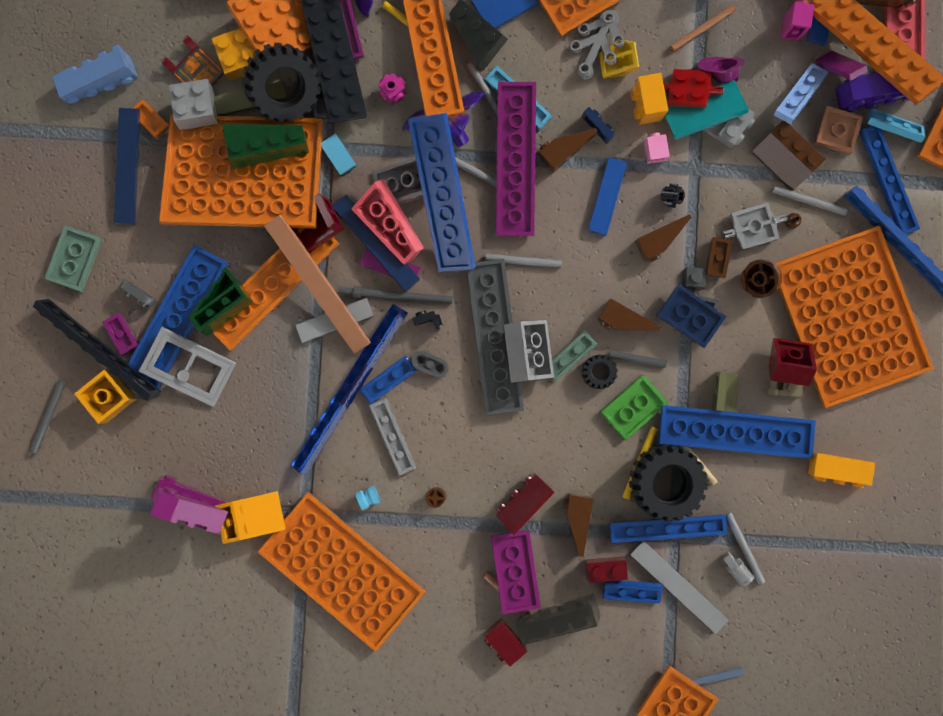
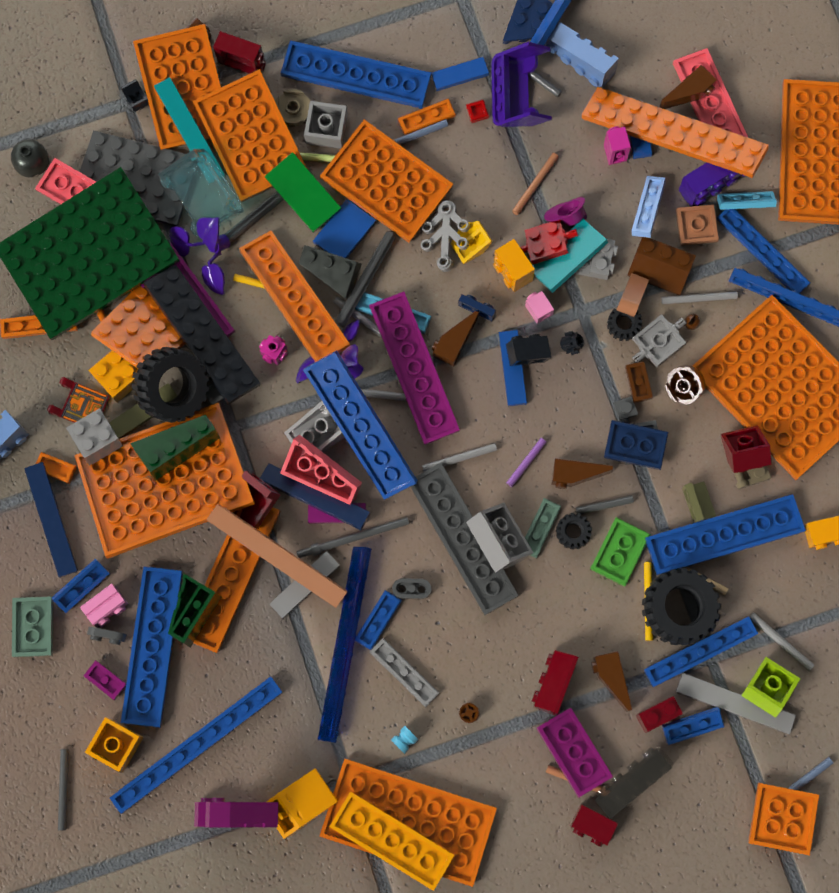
camera: 20 degrees left, 10 degrees down
black plate [33,299,162,401] -> none
light grey door [139,327,236,407] -> none
medium azure tile [322,133,357,176] -> none
black bracket [412,310,443,331] -> none
reddish brown slope [635,214,692,262] -> none
light grey hinge [723,551,755,587] -> none
magenta tile [816,51,867,81] -> none
none -> blue plate [52,558,110,613]
none -> bright pink brick [80,583,128,627]
none -> blue plate [110,676,283,814]
none -> light orange plate [329,791,454,891]
none -> dark grey axle [335,231,396,327]
none -> black brick [506,334,551,366]
none -> medium lavender bar [506,438,547,487]
none -> black tyre [607,306,642,341]
none -> nougat beam [617,273,649,317]
none -> lime brick [741,657,801,718]

